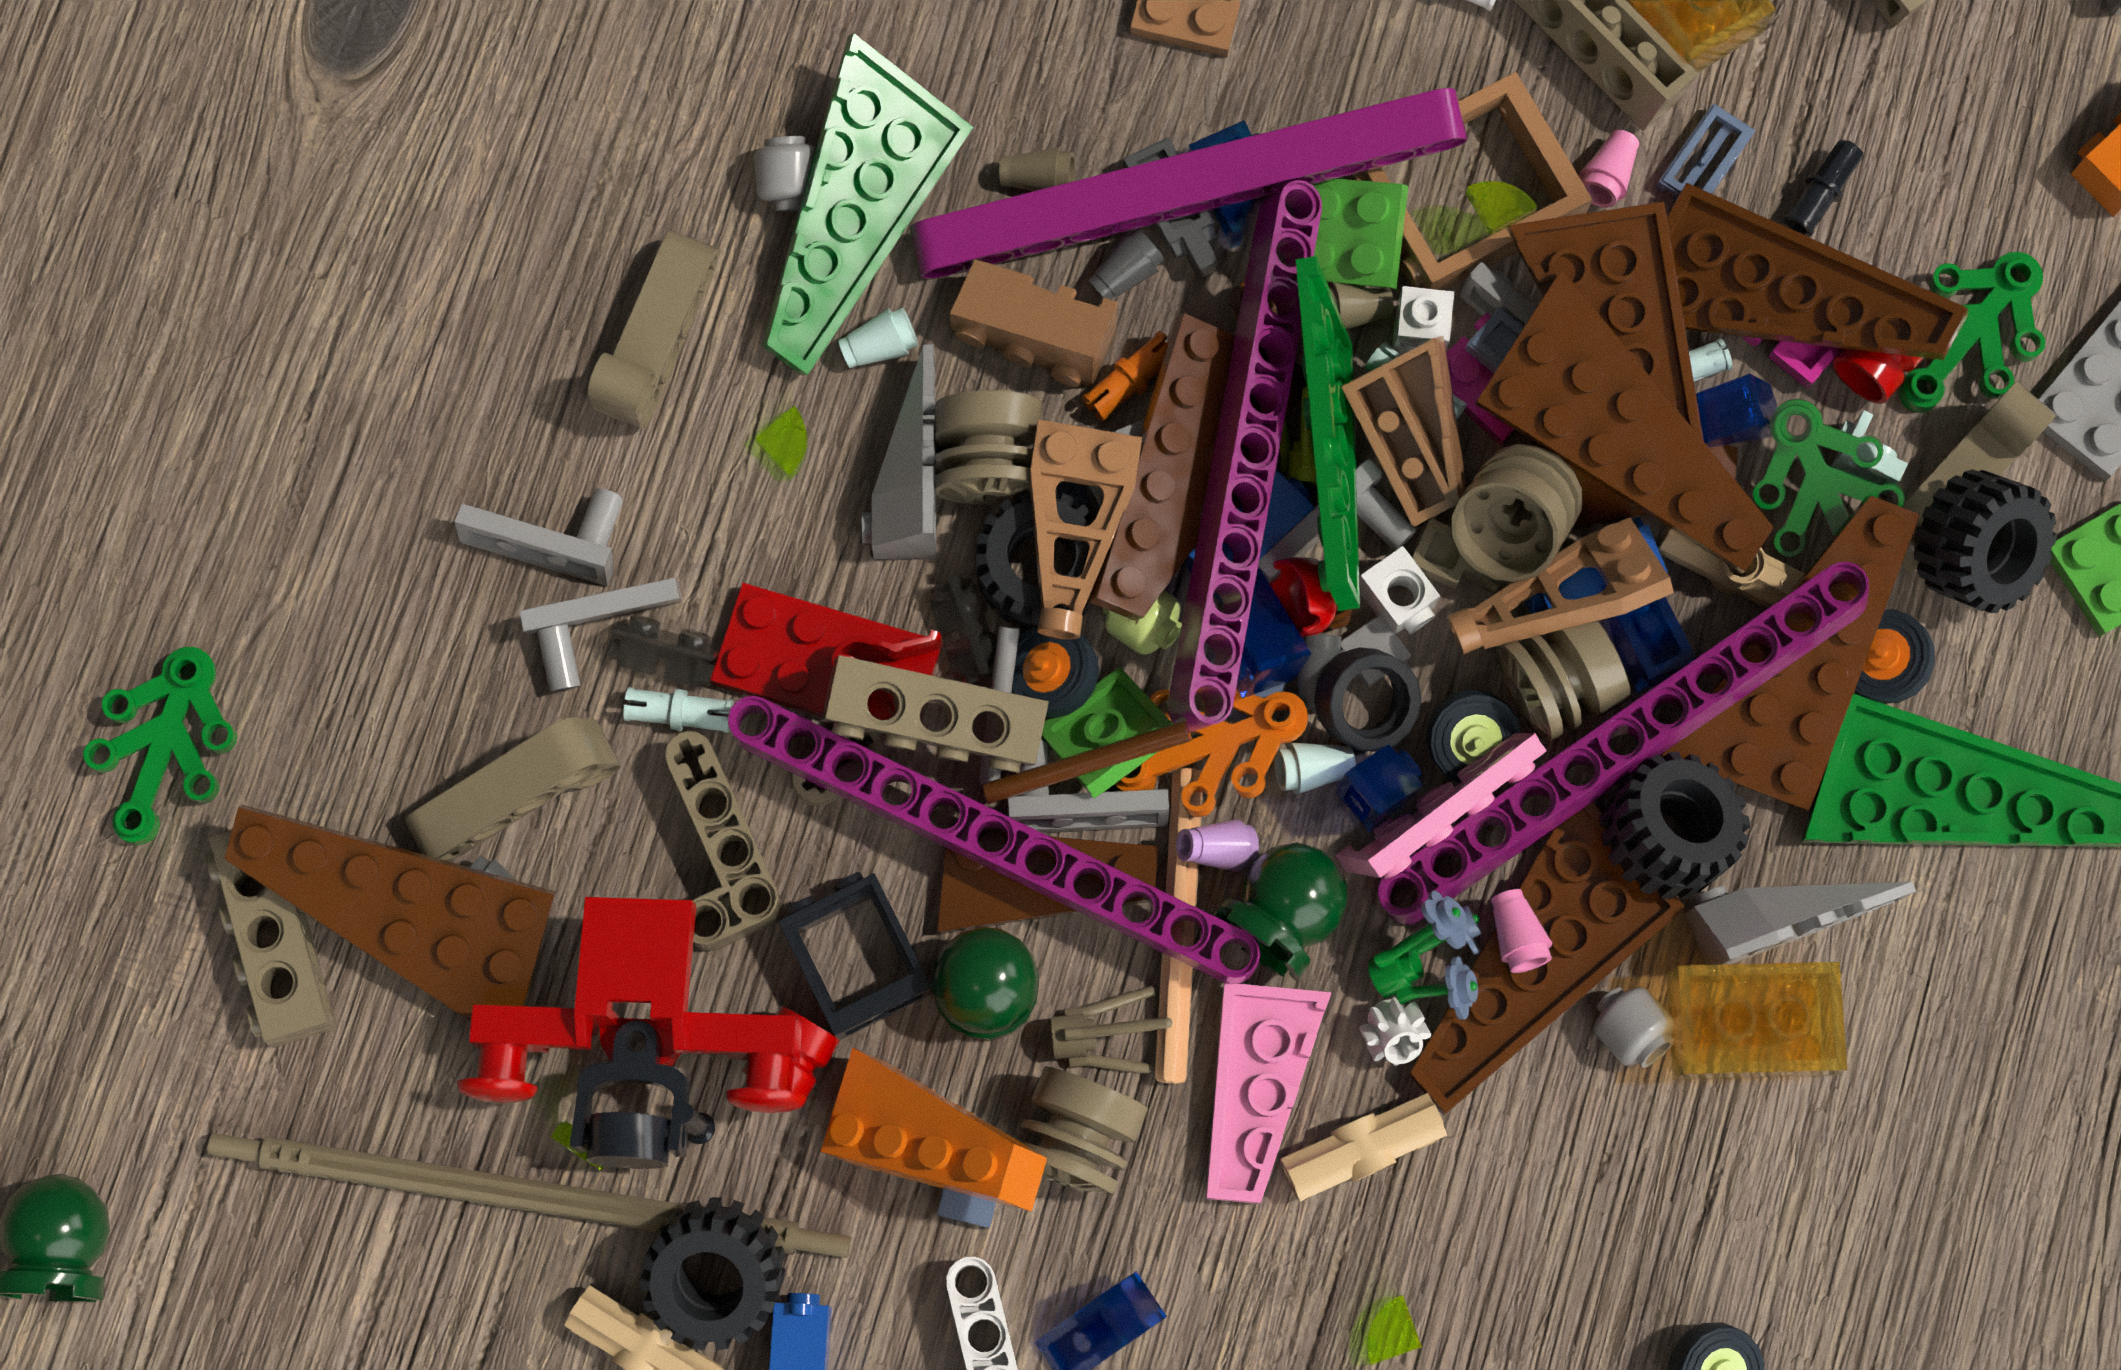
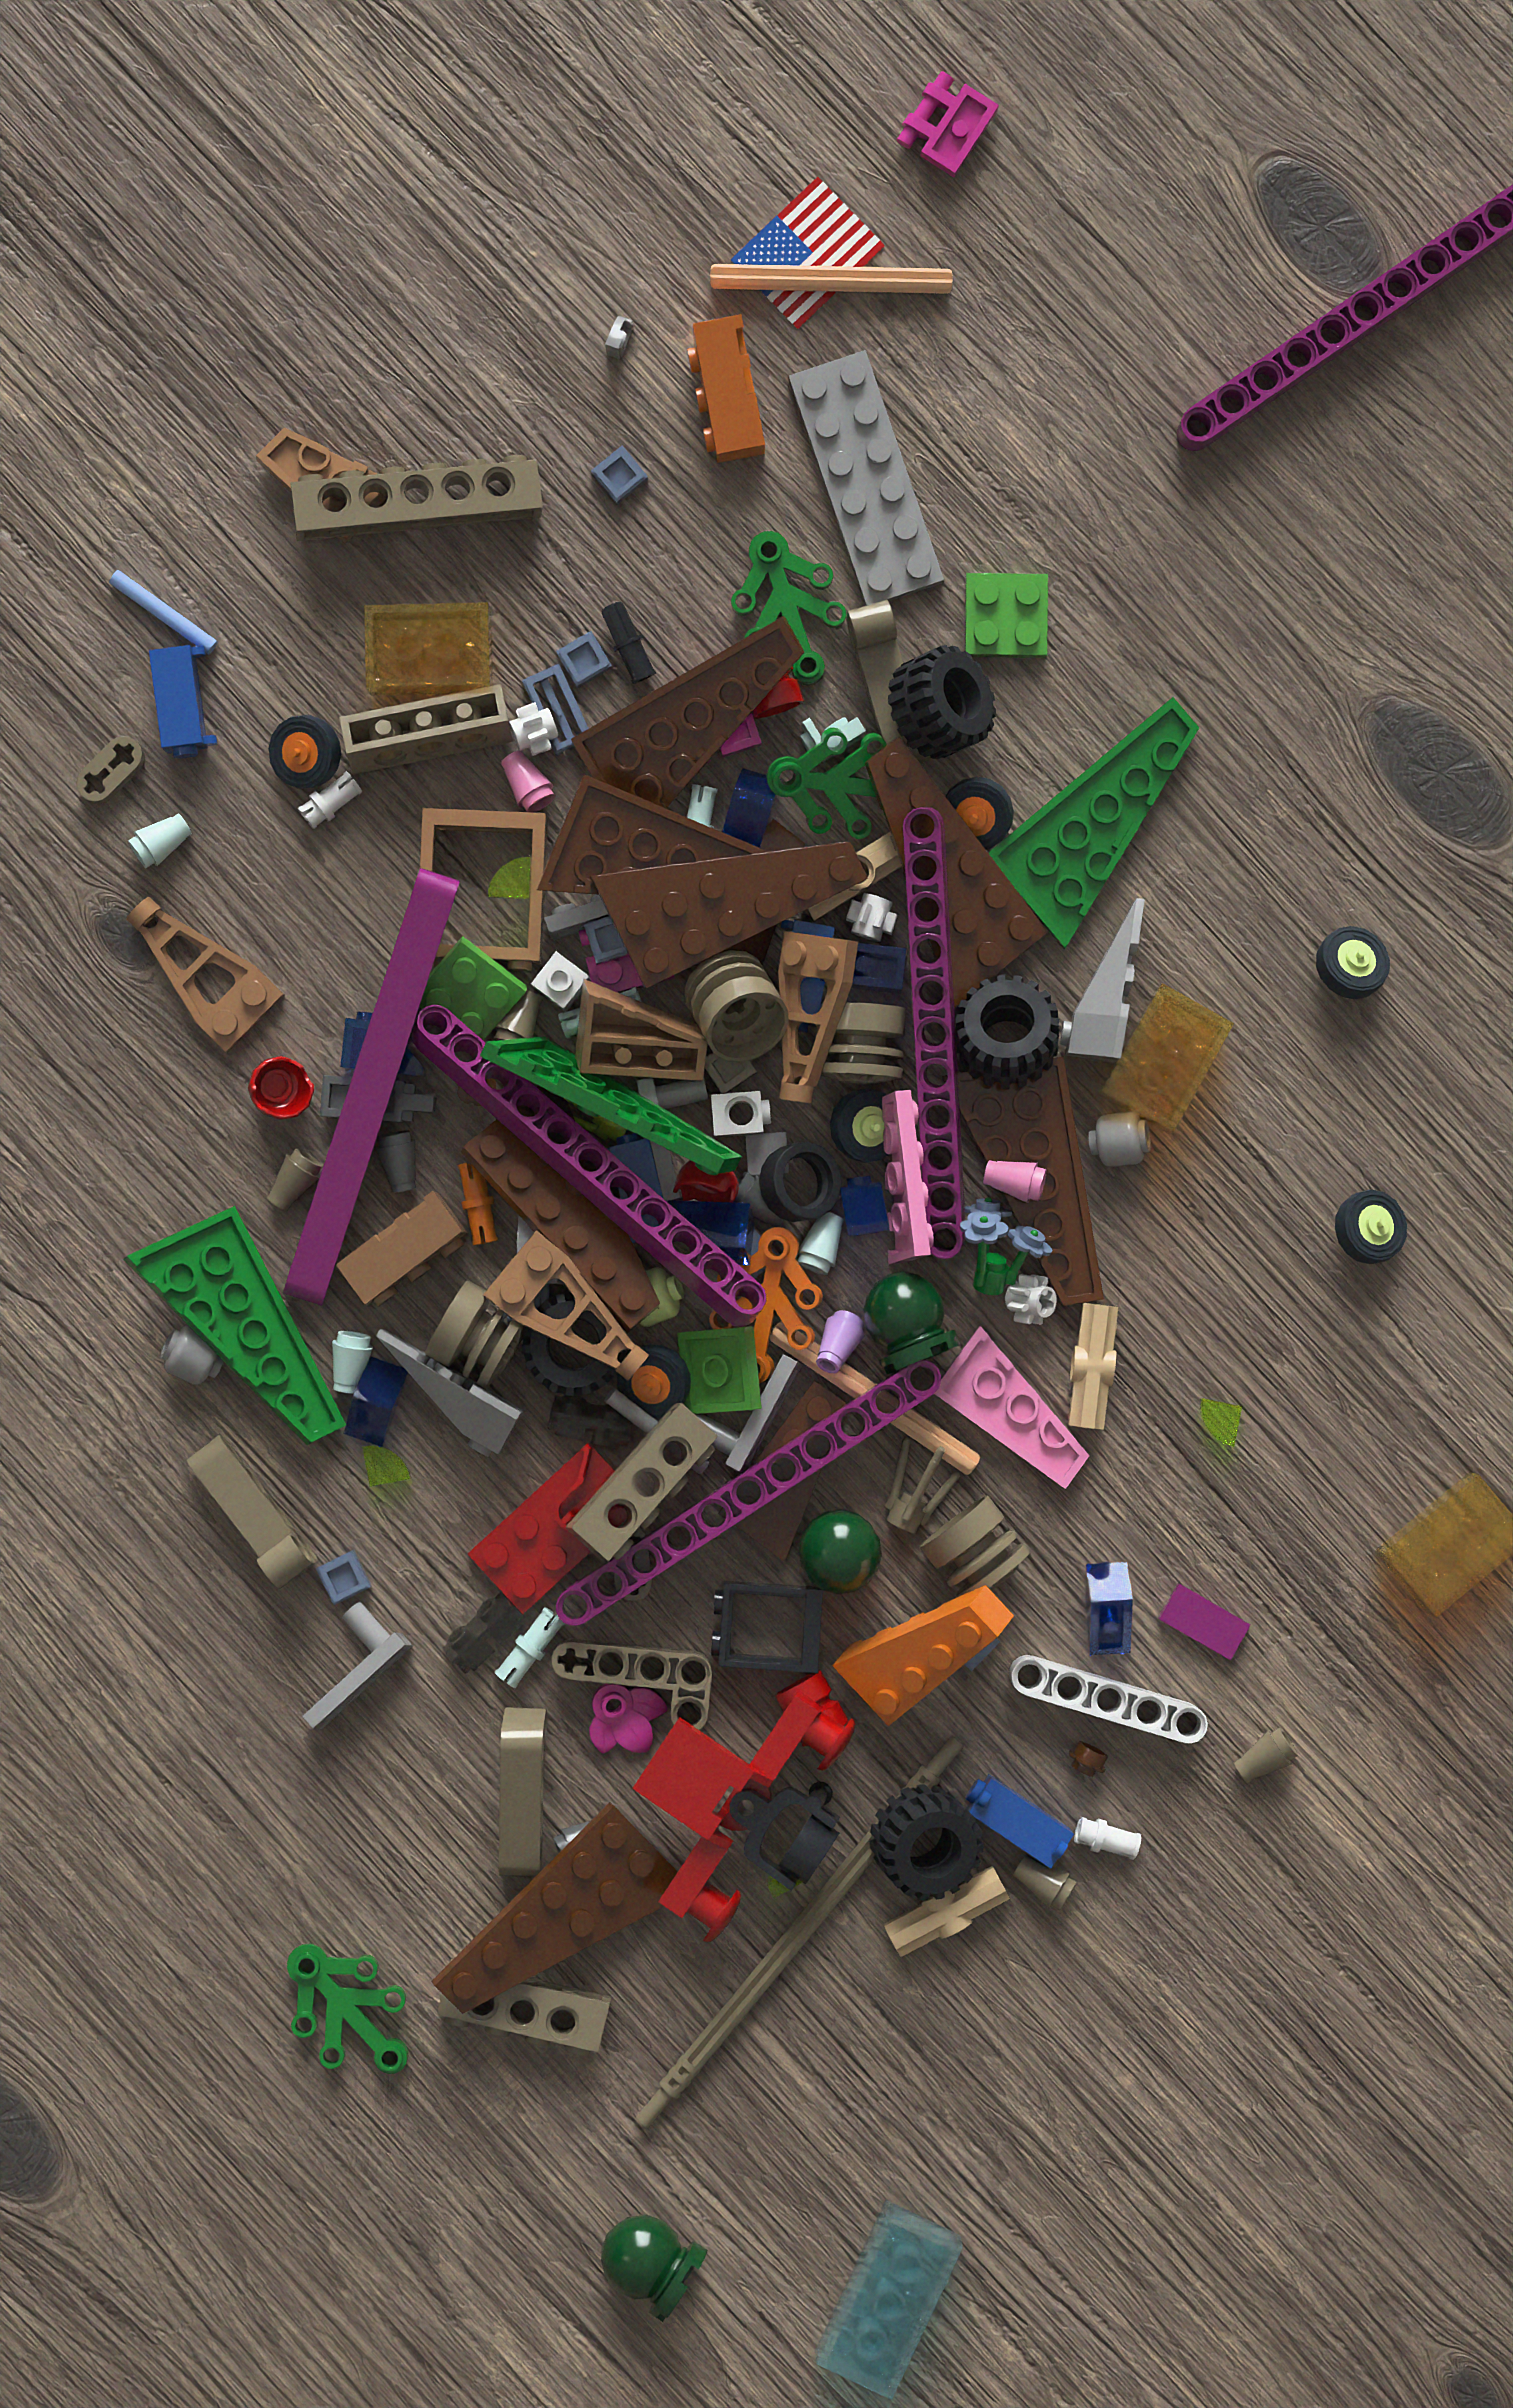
camera: 60 degrees left, 10 degrees up
light grey piece [519,578,683,692] -> none
reddish brown bar [983,721,1192,804] -> none
none -> red hair [248,1056,314,1120]
none -> sand blue tile [316,1550,372,1605]
none -> clear blue slope [344,1356,409,1447]
none -> white gear [509,703,558,756]
none -> sand blue tile [556,631,612,688]
none -> dark pink plate [589,1683,668,1754]
none -> sand blue tile [591,445,648,505]
none -> white gear [846,893,898,942]
none -> black wheel [1316,926,1390,999]

